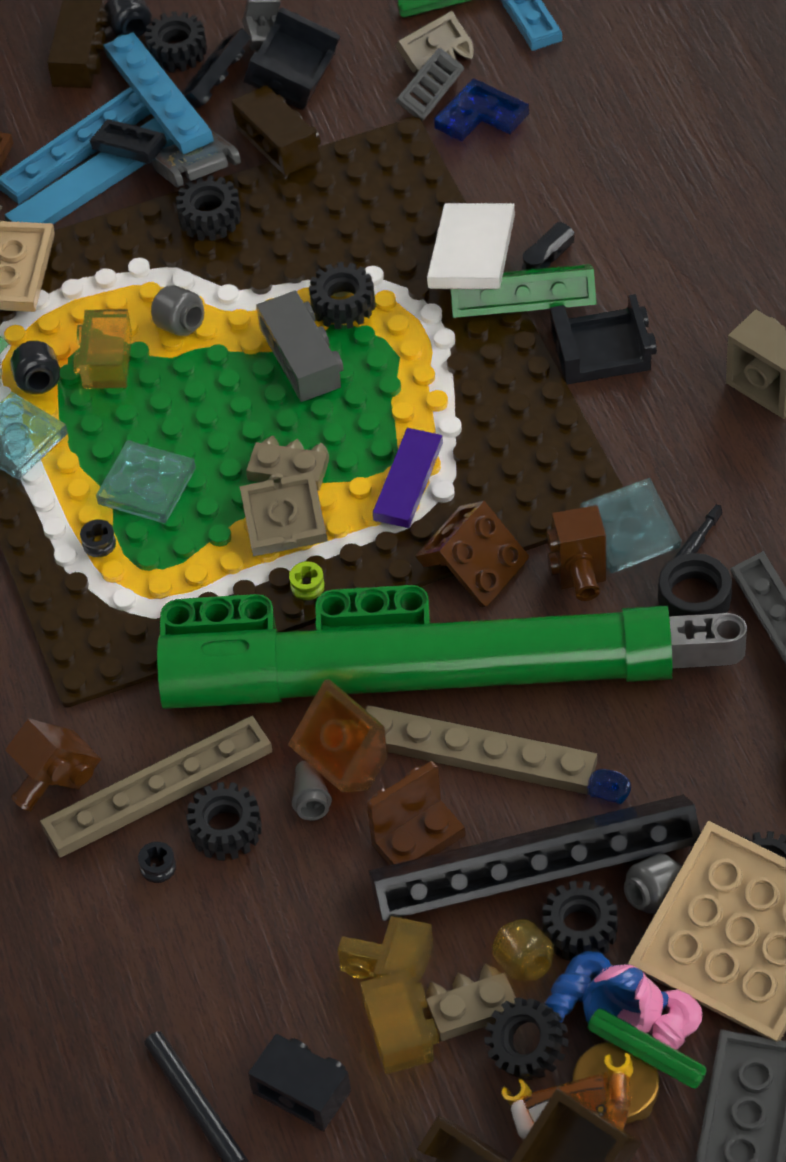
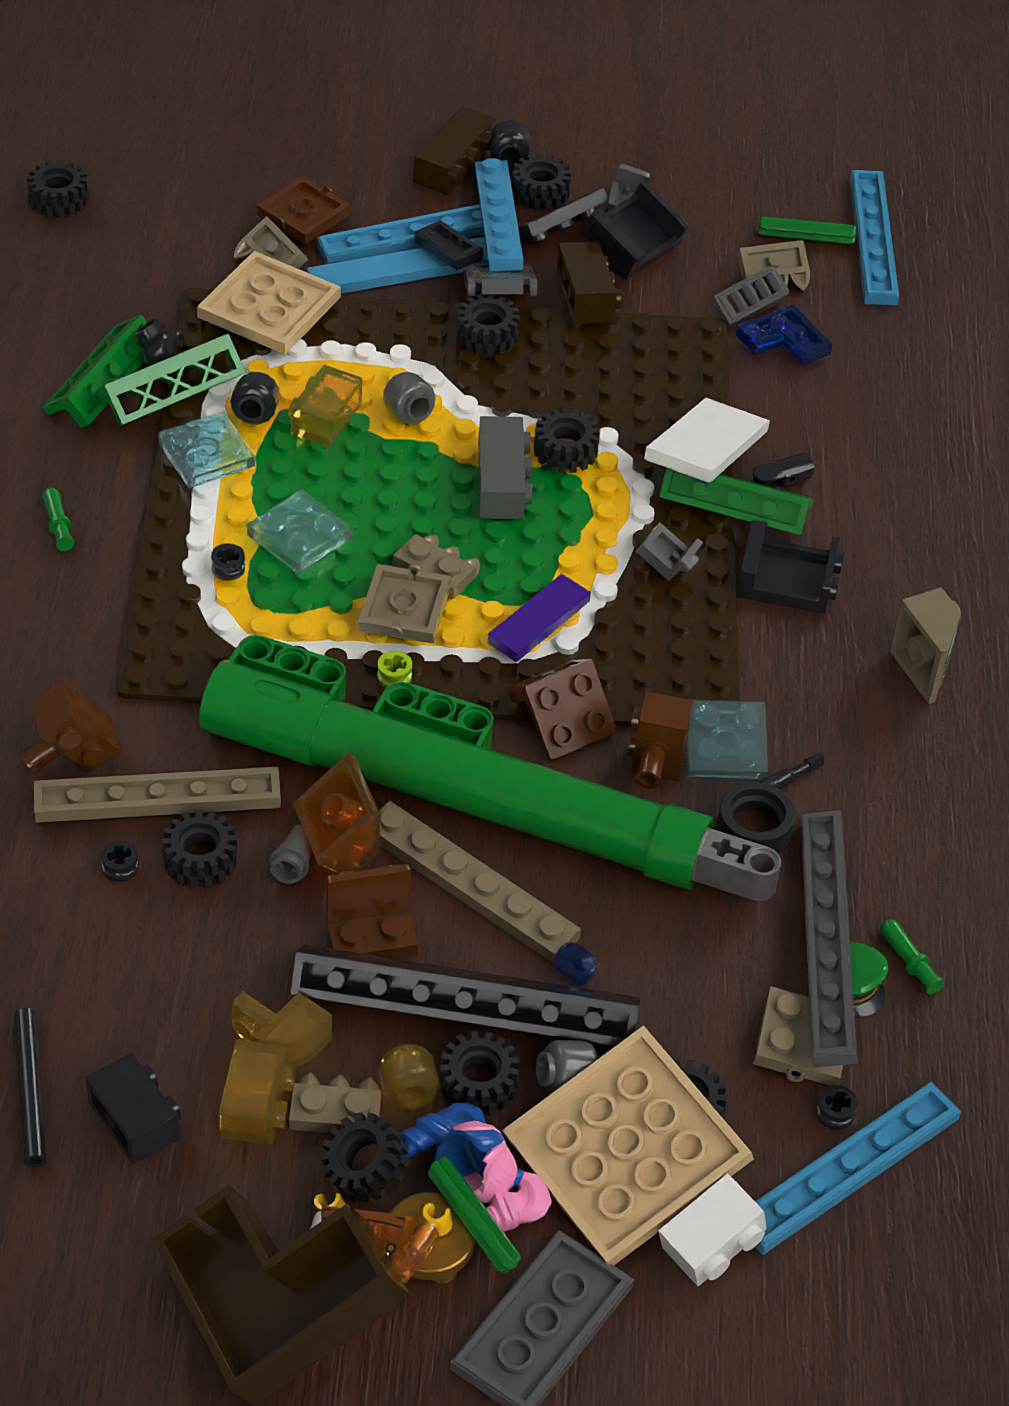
camera: 15 degrees right, 5 degrees down
none -> dark grey bracket [635,523,703,581]

